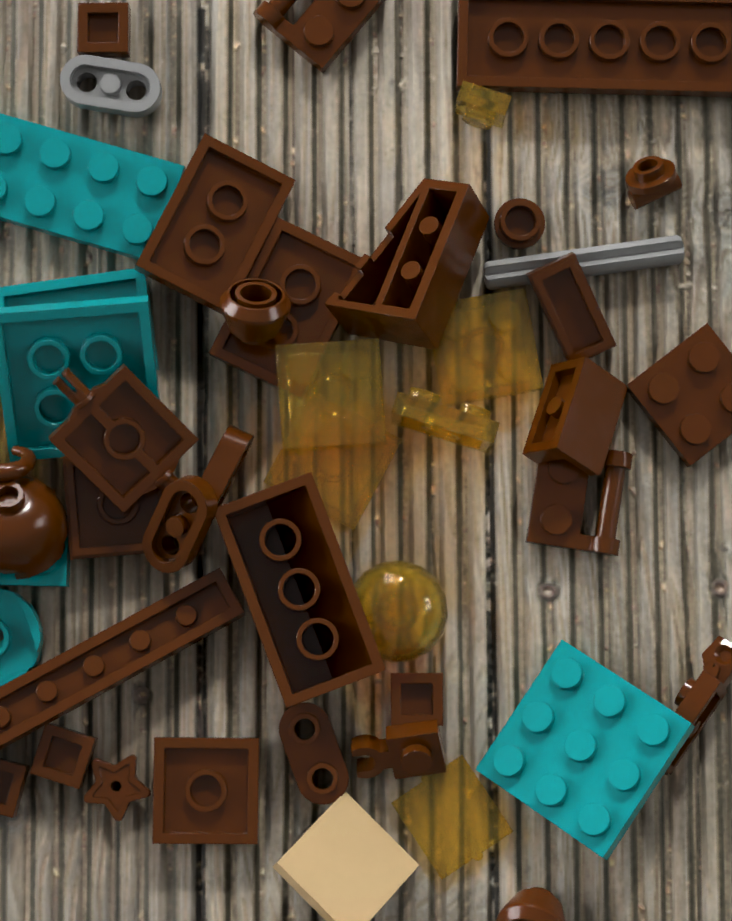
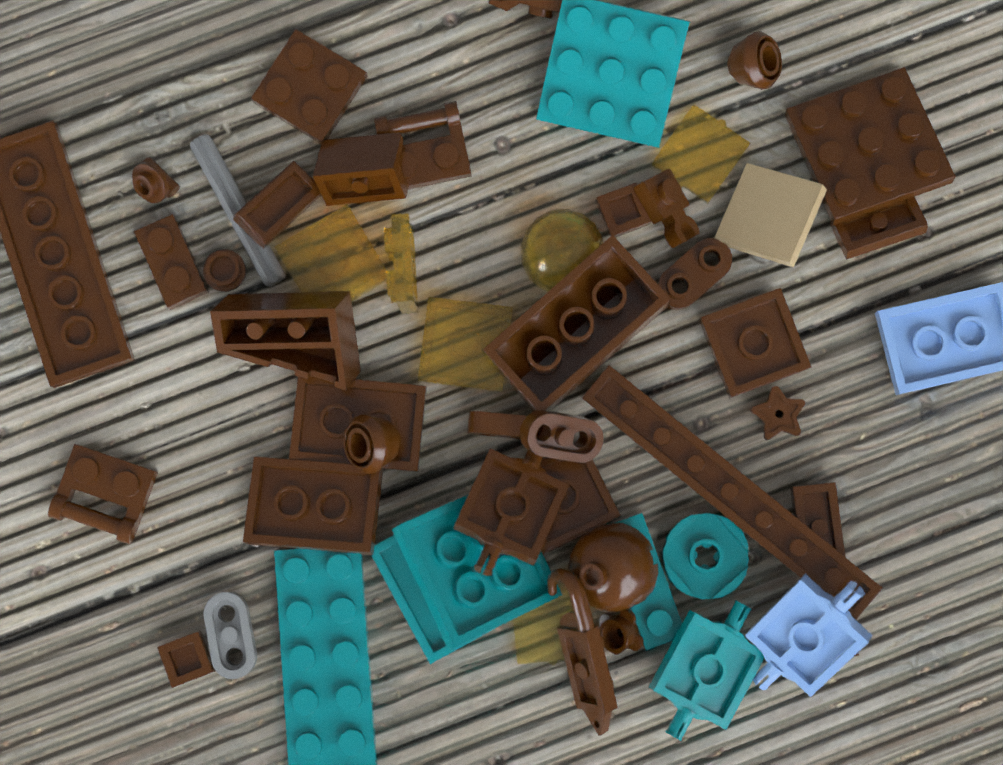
camera: 110 degrees left, 0 degrees up
reddish brown plate [29,723,98,789] -> none
clear yellow plate [275,338,387,450] -> none
clear yellow plate [455,80,512,130] -> none
none -> reddish brown plate [134,214,209,310]

